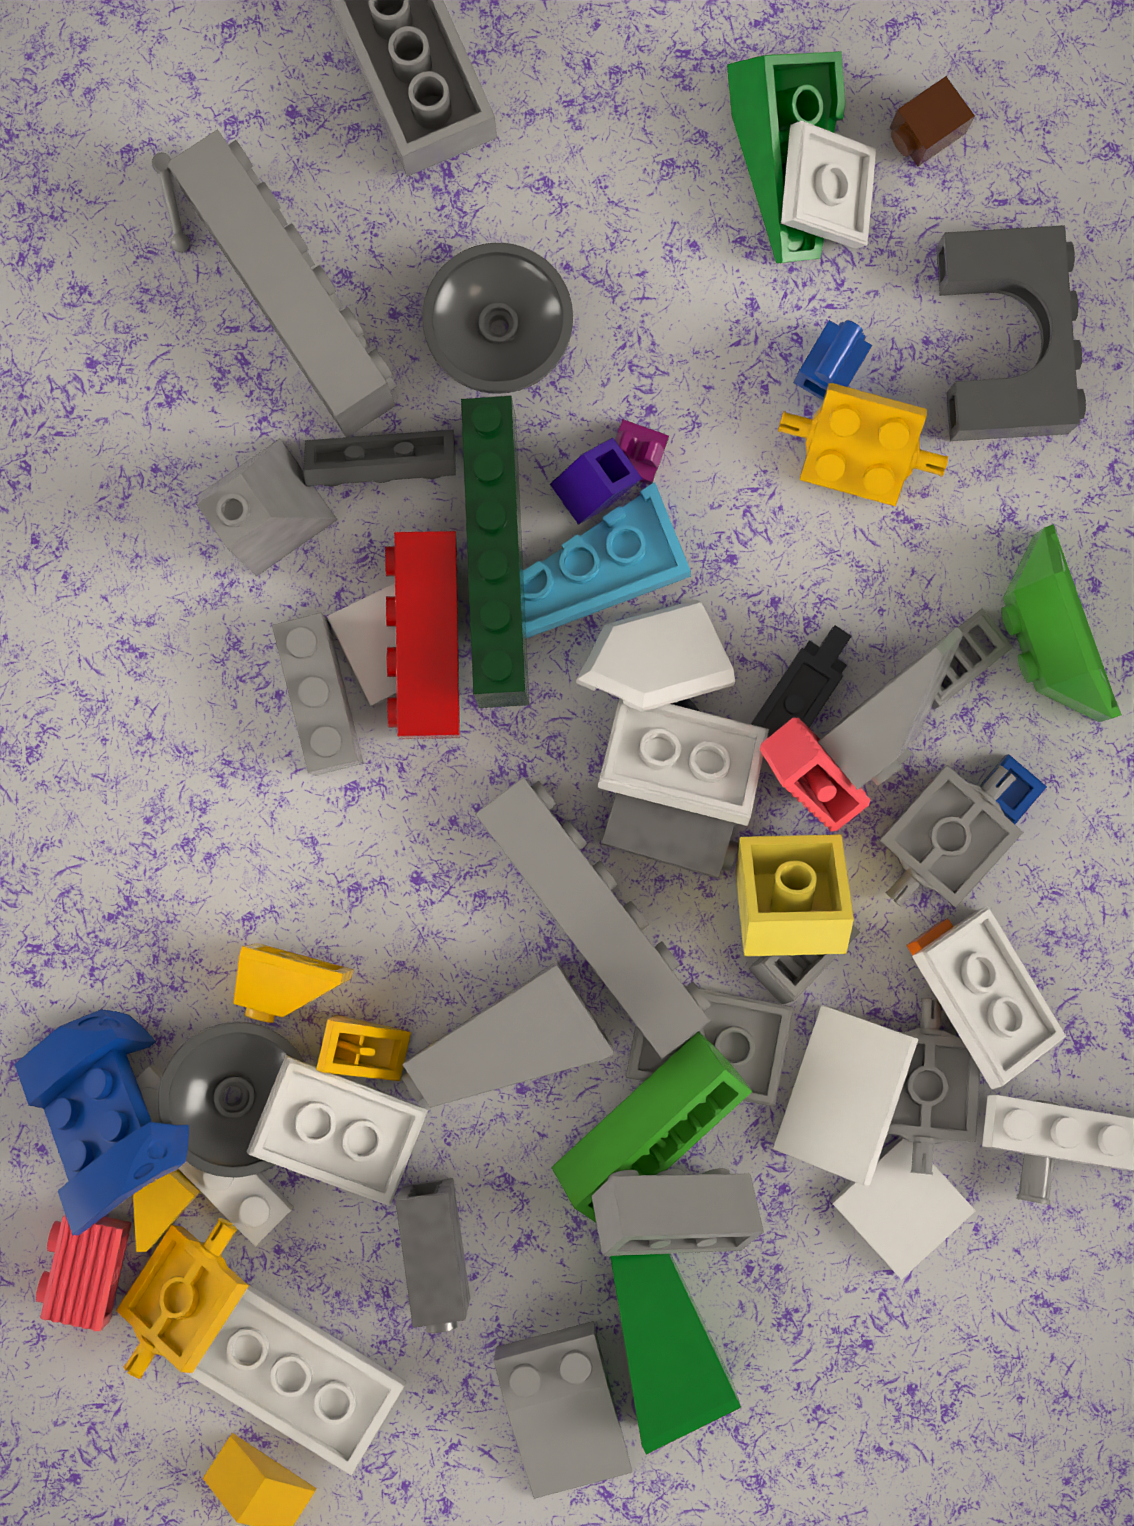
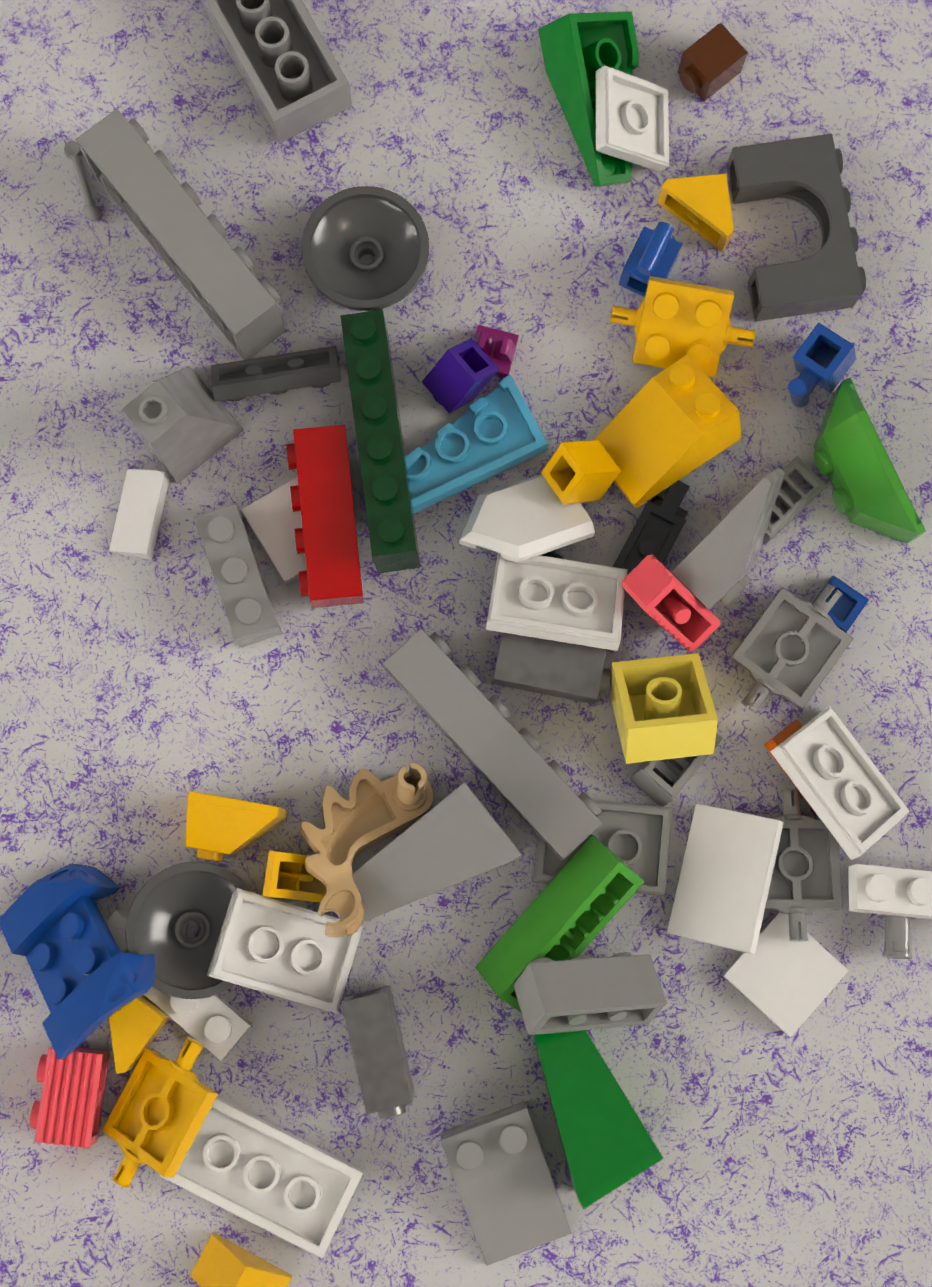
camera: 10 degrees left, 5 degrees down
none -> white slope [109,469,170,560]
none -> tan animal [301,763,433,938]
none -> yellow brick [541,440,621,504]
none -> yellow slope [594,354,742,508]
none -> yellow slope [657,174,734,252]
none -> blue brick [788,322,856,407]

